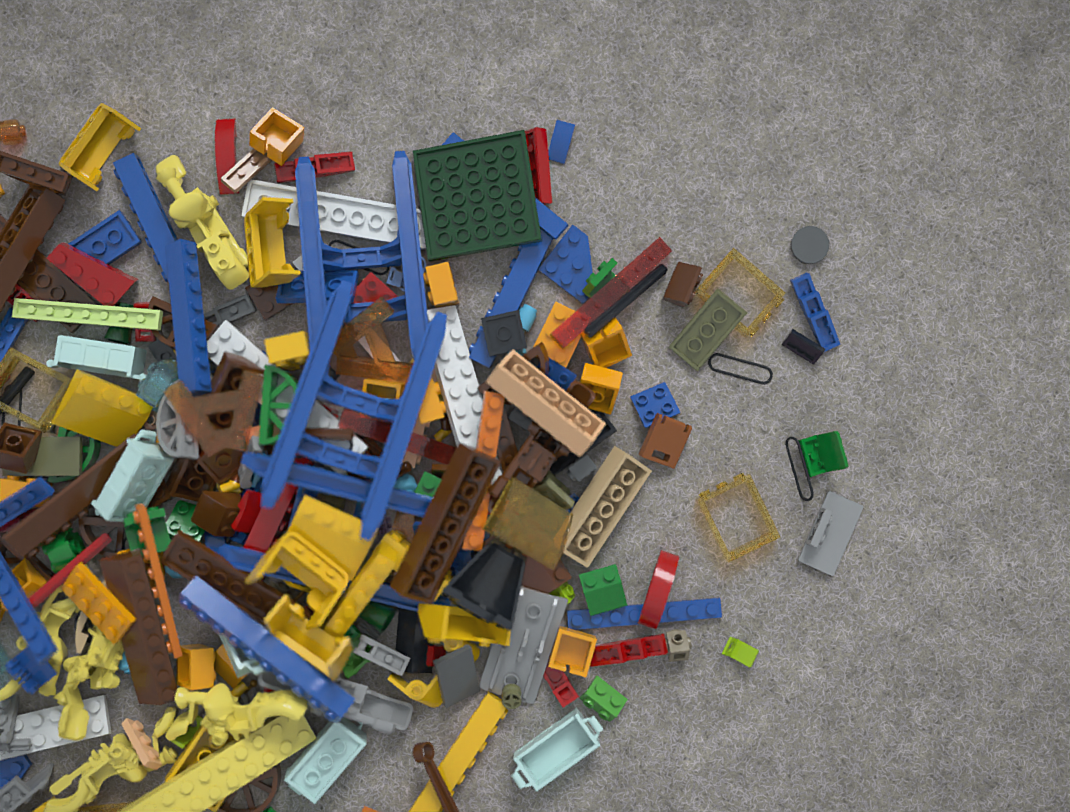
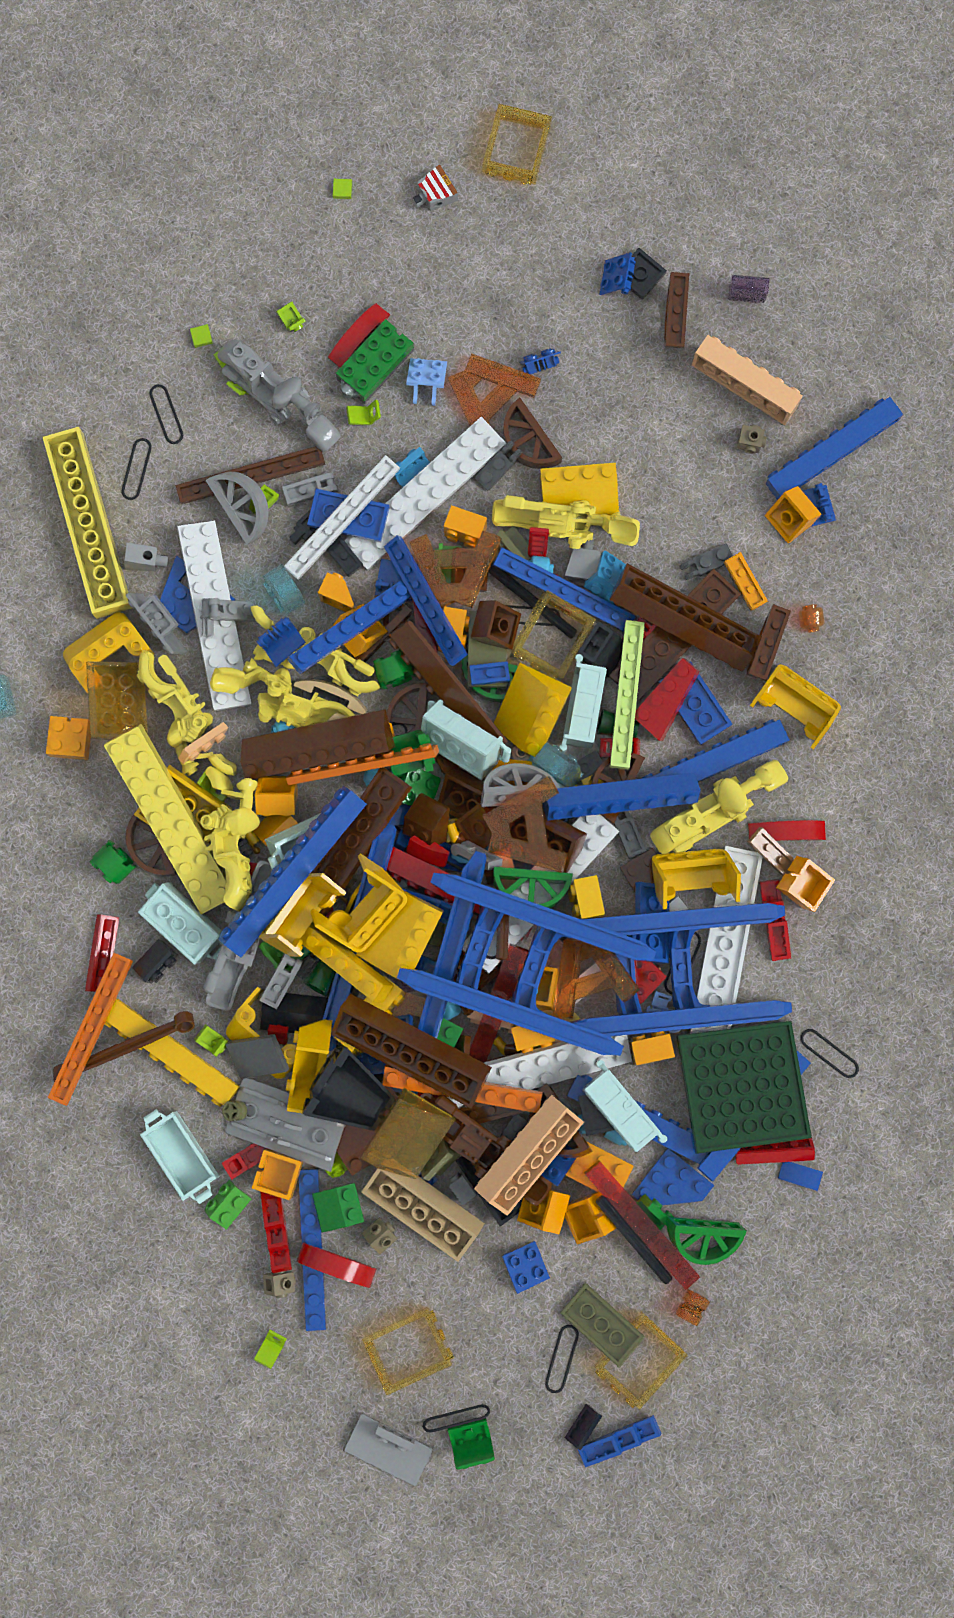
camera: 90 degrees right, 5 degrees down
red axle [28,533,112,607] -> none
light orange plate [60,562,136,645] -> none
dark orange container [639,413,692,469] -> none
reddish brown slope [662,262,703,308] -> none
dark grey tile [790,226,829,264] -> none
none -> black slope [132,939,178,984]
none -> lime bracket [194,1024,228,1057]
none -> dark tan brick [362,1217,398,1254]
none -> blue plate [469,661,510,686]
none -> black slope [577,621,623,677]
none -> light aqua container [582,1060,667,1152]
none -> green window [667,1217,747,1265]
none -> clear orange wheel [675,1289,711,1326]
none -> black piece [801,1029,859,1078]

